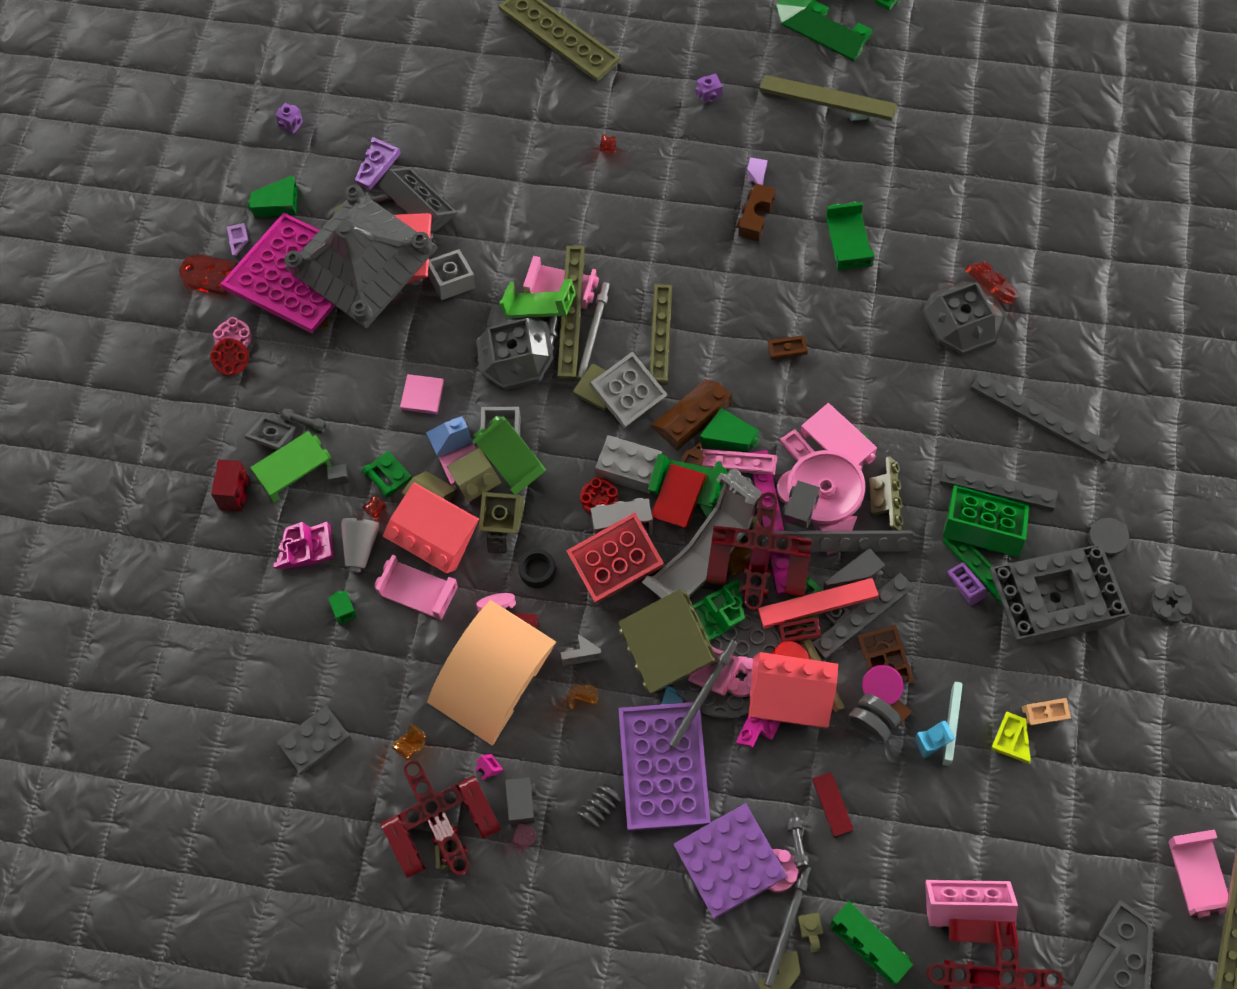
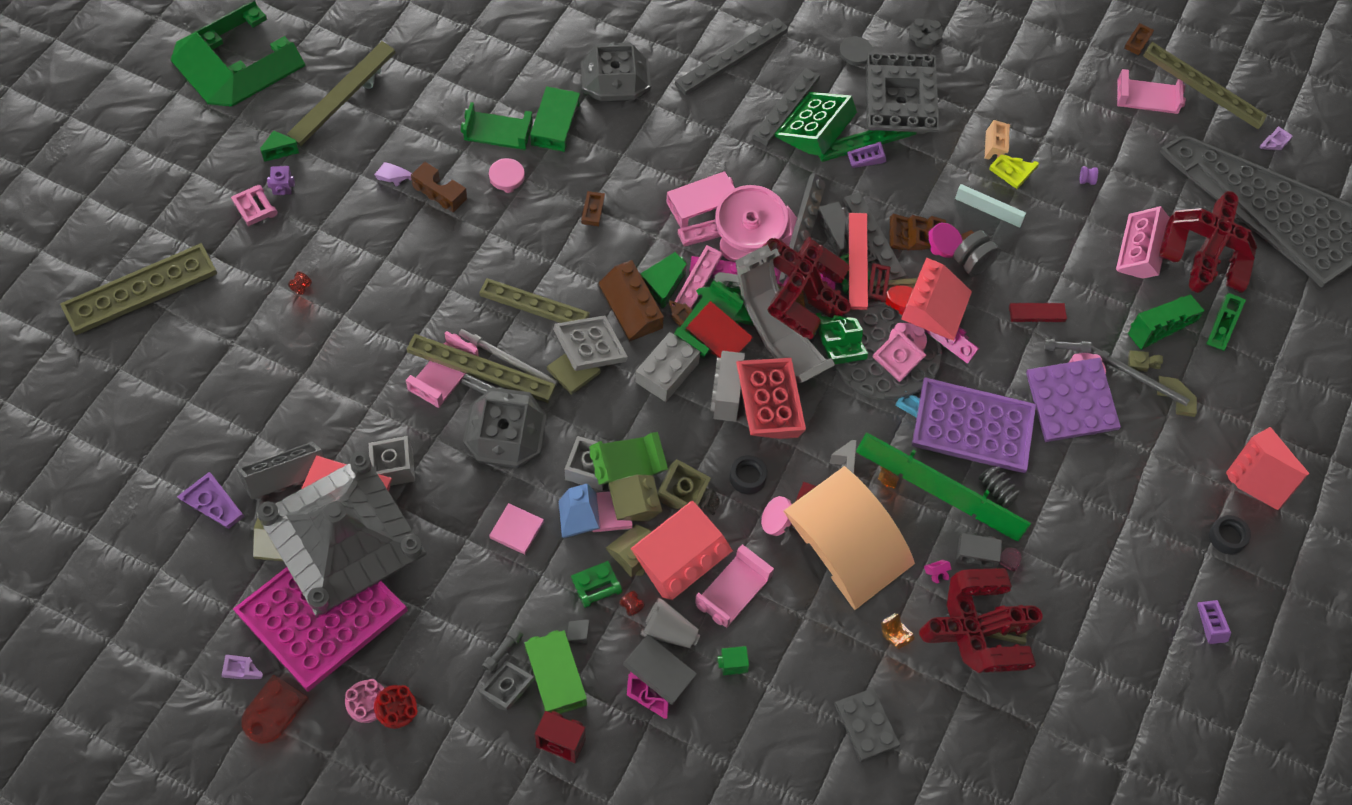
camera: 80 degrees left, 5 degrees down
green slope [248,176,297,217] -> none
medium lavender brick [275,103,303,134] -> none
bright green panel [499,279,576,318] -> none
red tile [580,478,619,515] -> none
olive panel [619,589,718,695] -> none
dark grey bar [669,640,738,748] -> none
dark grey brick [782,480,820,529] -> none
olive bracket [869,456,903,531] -> none
medium azure slope [914,721,955,759] -> none
clear red plate [965,262,1019,303] -> none
none -> bright pink plate [231,185,278,226]
none -> green slope [260,131,299,162]
none -> bright pink tile [489,158,525,193]
none -> green panel [530,86,580,152]
none -> dark grey tile [622,634,697,705]
none -> green piece [856,432,1031,541]
none -> medium lavender wheel [1080,166,1098,185]

